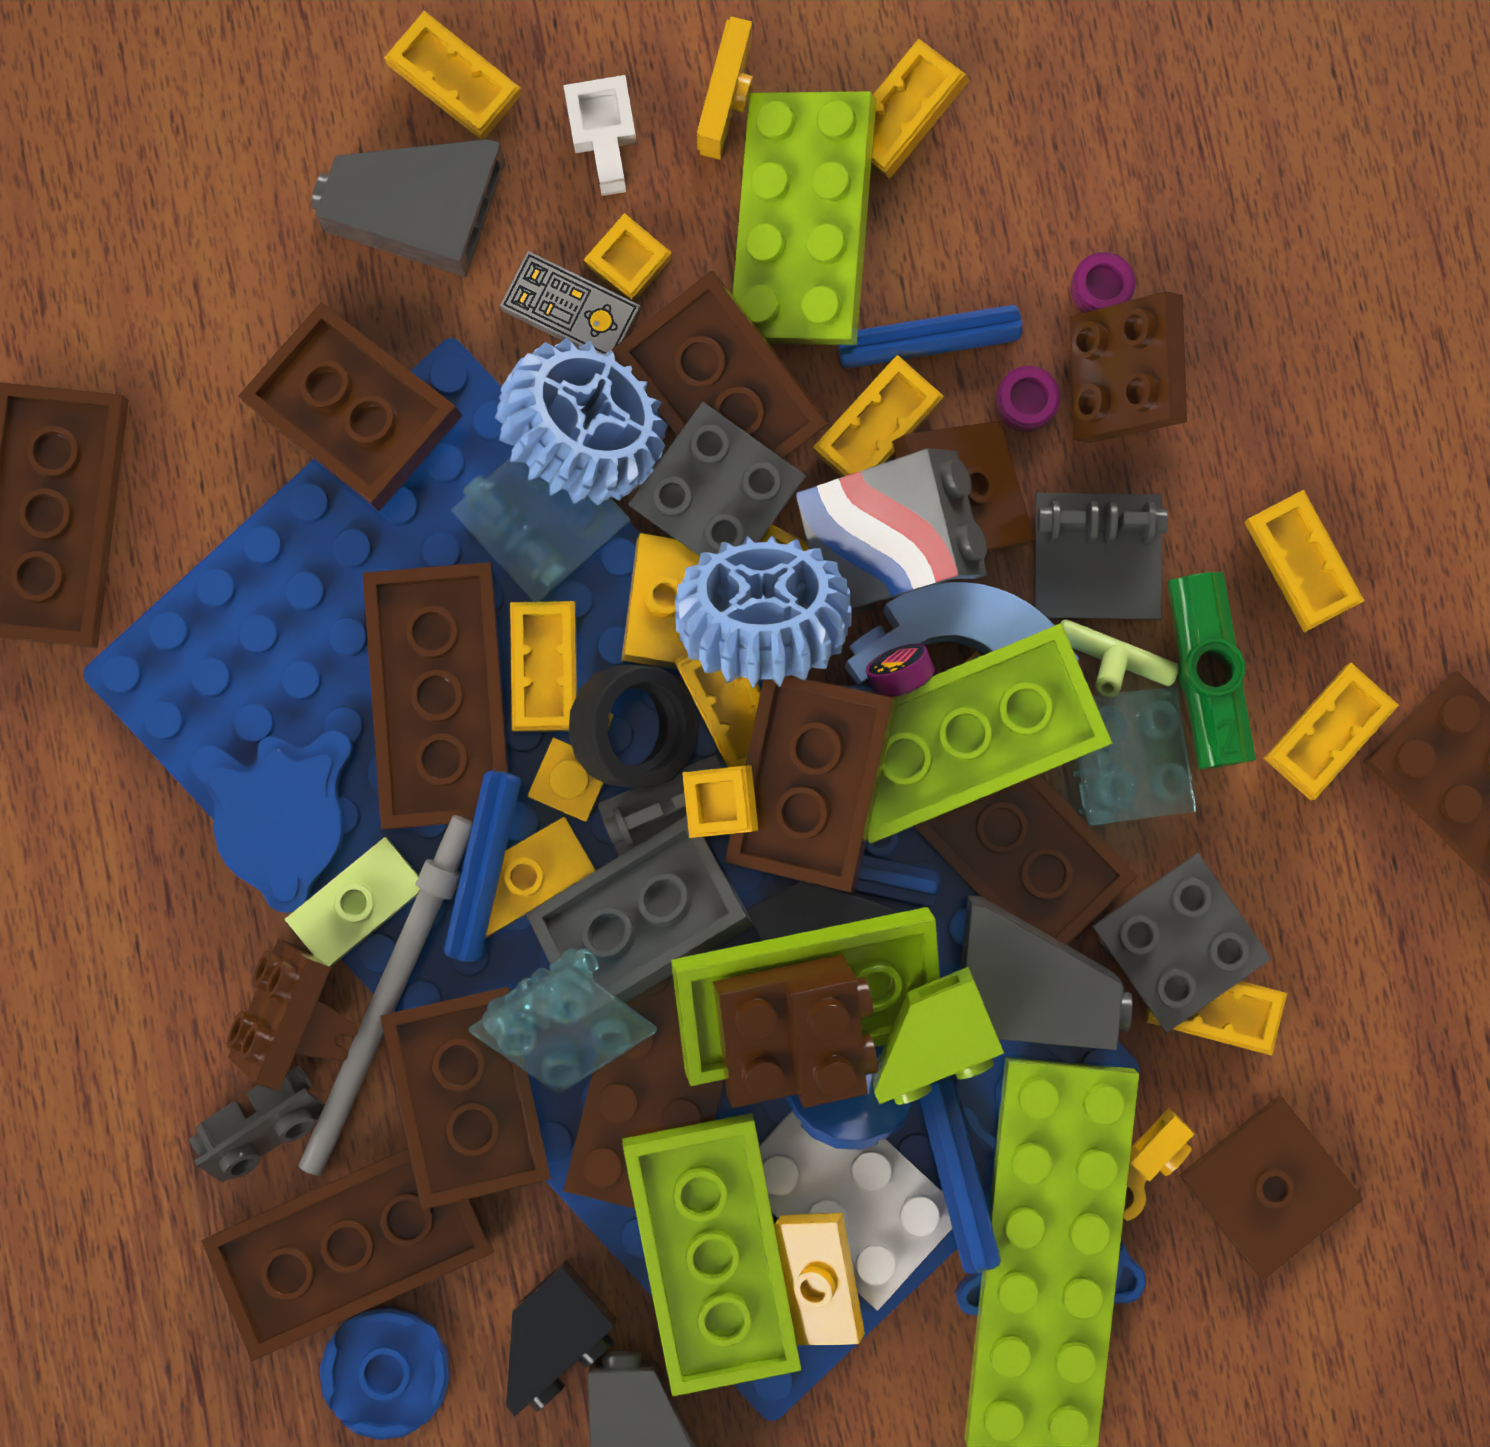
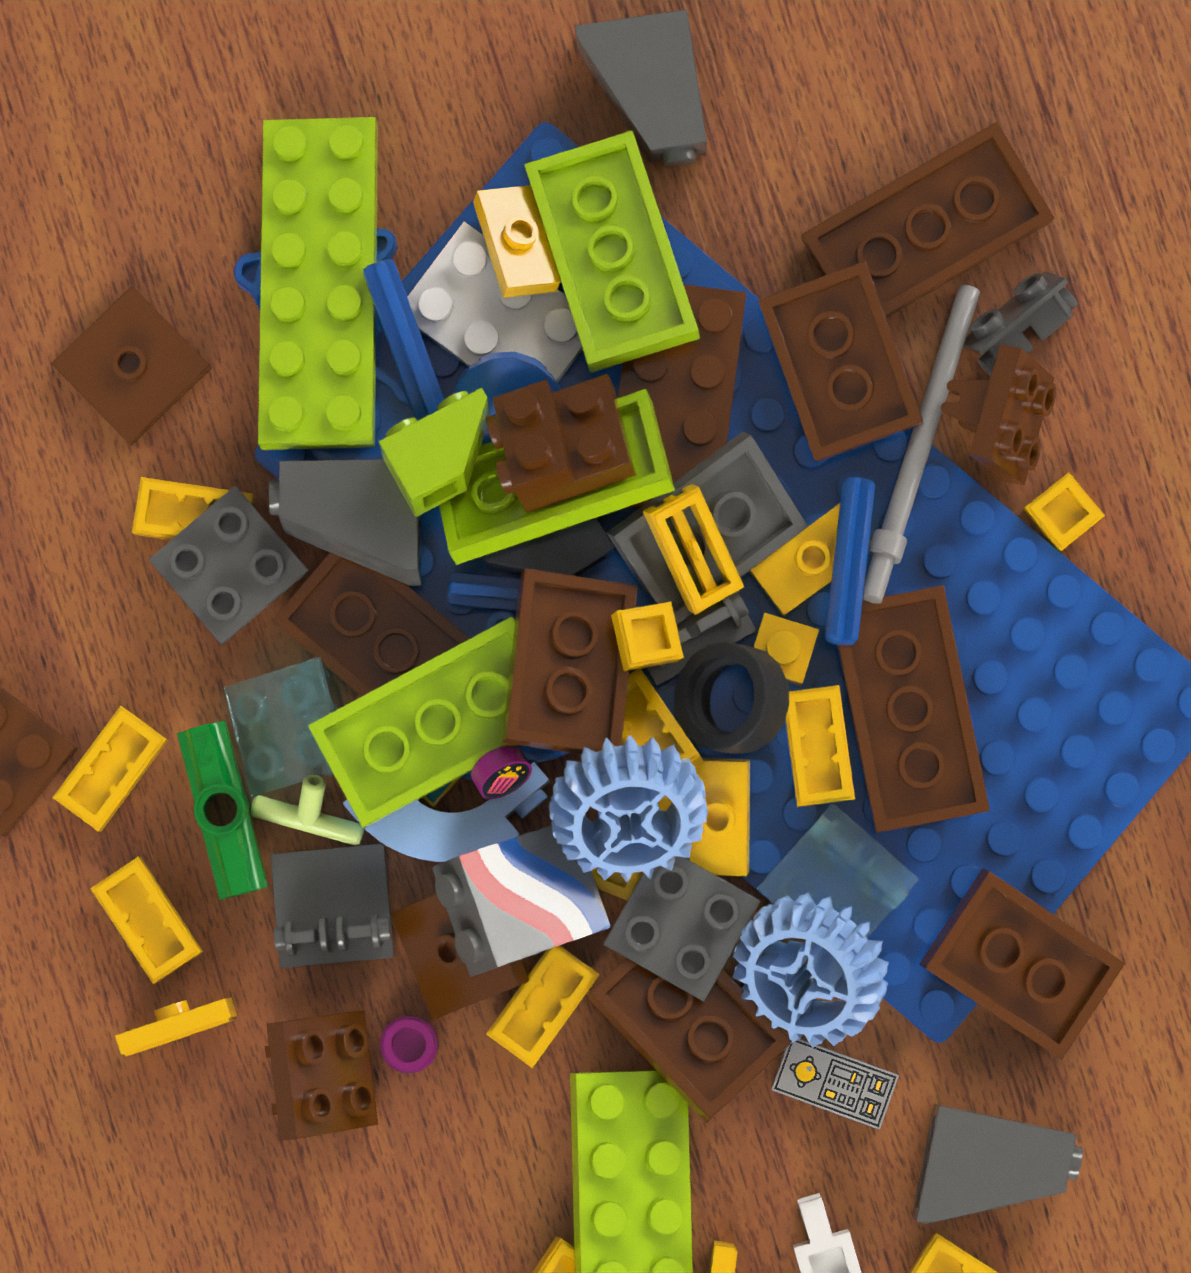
camera: 175 degrees left, 0 degrees up
blue tile [190,730,353,913] -> none
yellowish green plate [285,837,420,967] -> none
blue tile [319,1305,451,1440] -> none
clear light blue hinge [469,947,657,1094] -> none
black slope [506,1260,617,1416] -> none
yellow tile [584,213,672,302] -> none
blue axle [837,305,1023,369] -> none
magenta tile [1070,252,1136,313] -> none
yellow plate [1123,1107,1194,1221] -> none
none -> yellow plate [115,997,237,1057]
none -> yellow tile [643,484,744,615]
none -> yellow tile [1023,472,1105,552]

